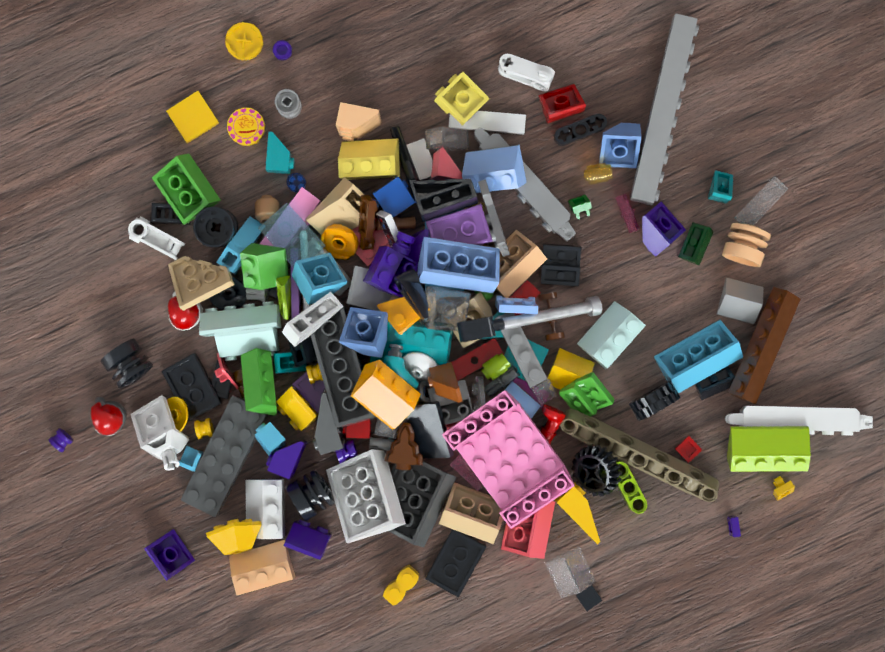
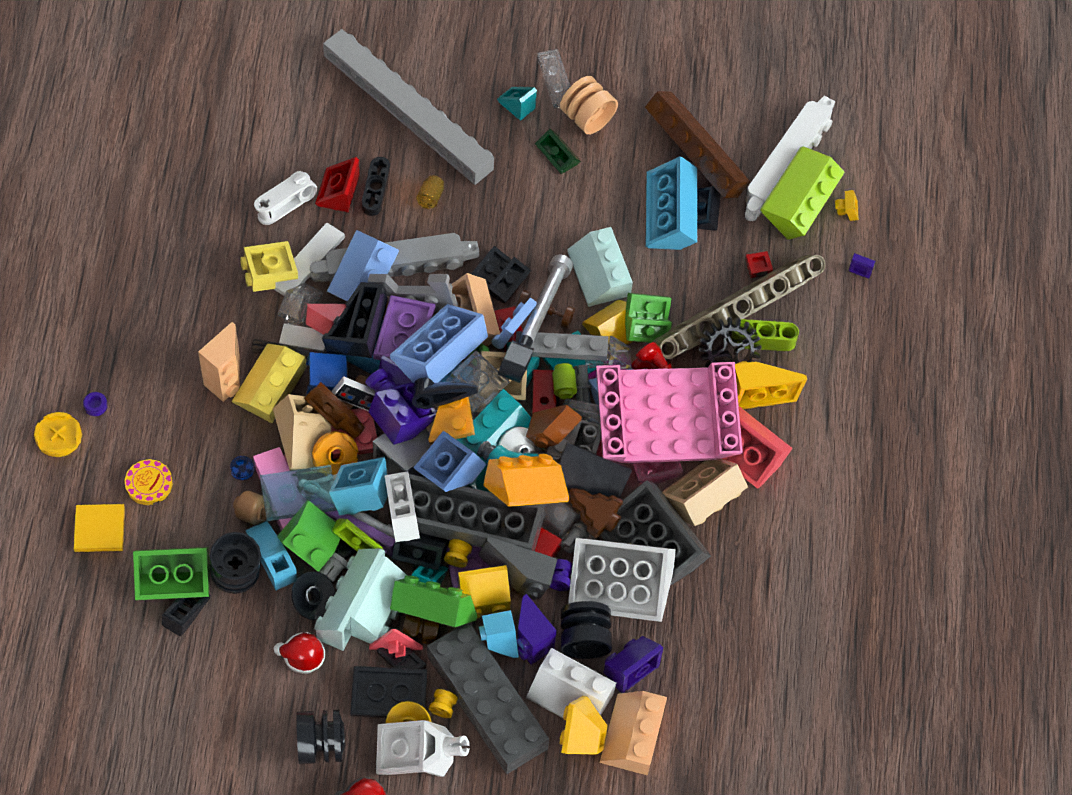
camera: 65 degrees left, 25 degrees down
white piece [128,216,185,260] -> none
tan plate [168,256,234,311] -> none
medium azure panel [179,446,204,471] -> none
teal slope [265,132,295,174] -> none
light grey wheel [275,89,302,119] -> none
yellow brick [383,565,419,606] -> none
black tile [425,529,487,598] -> none
clear slope [545,546,596,598] -> none
green tile [568,195,592,219] -> none
black tile [576,584,603,612] -> none
medium blue slope [599,123,642,168] -> none
clear pink pin [615,194,641,234] -> none
black bush [629,381,681,421] -> none
dark purple slope [642,202,686,257] -> none
light grey slope [717,277,764,324] -> none

